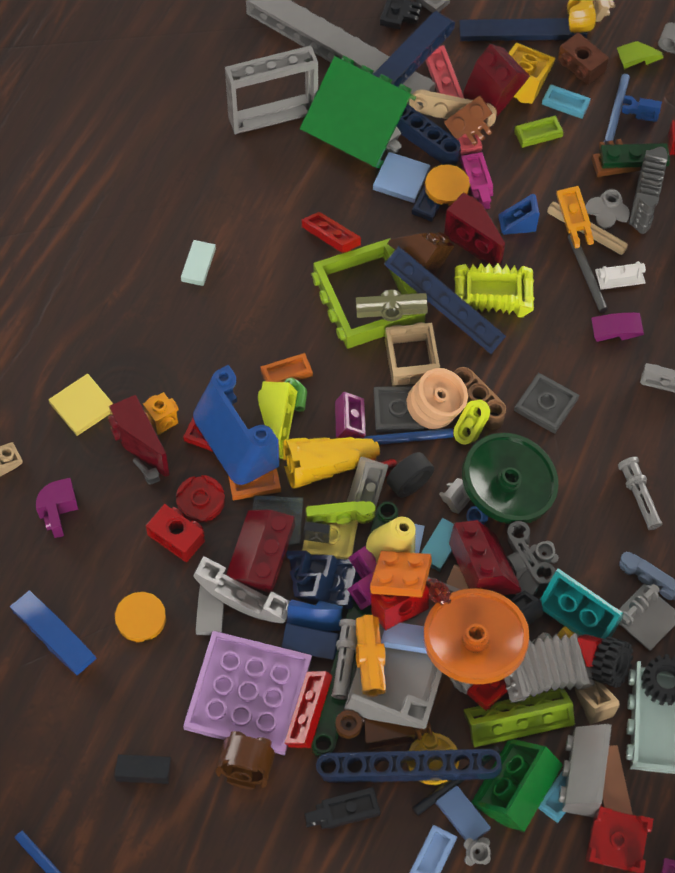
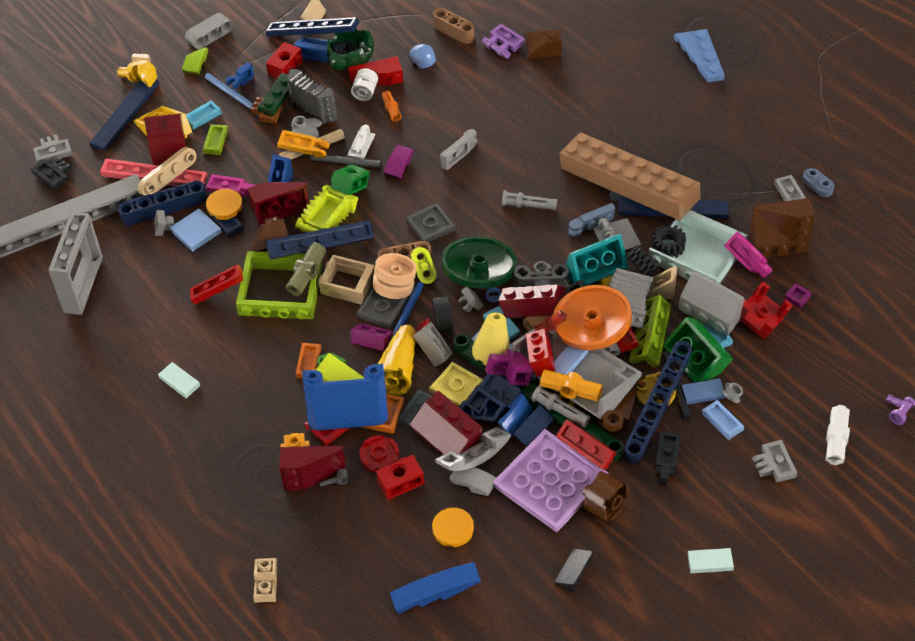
camera: 60 degrees left, 10 degrees down
magenta brick [36,478,78,538] -> none
light yellow tile [49,373,113,436] -> none
green panel [300,55,416,169] -> none
black tile [304,522,330,544] -> none
lime hinge [305,501,376,524] -> none
orange plate [370,551,432,597] -> none
dark blue beam [372,11,455,87] -> none
dark orange hinge [444,95,493,146] -> none
copper brick [558,32,609,85] -> none
red slope [577,634,603,667] -> none
none -> green brick [331,164,370,196]

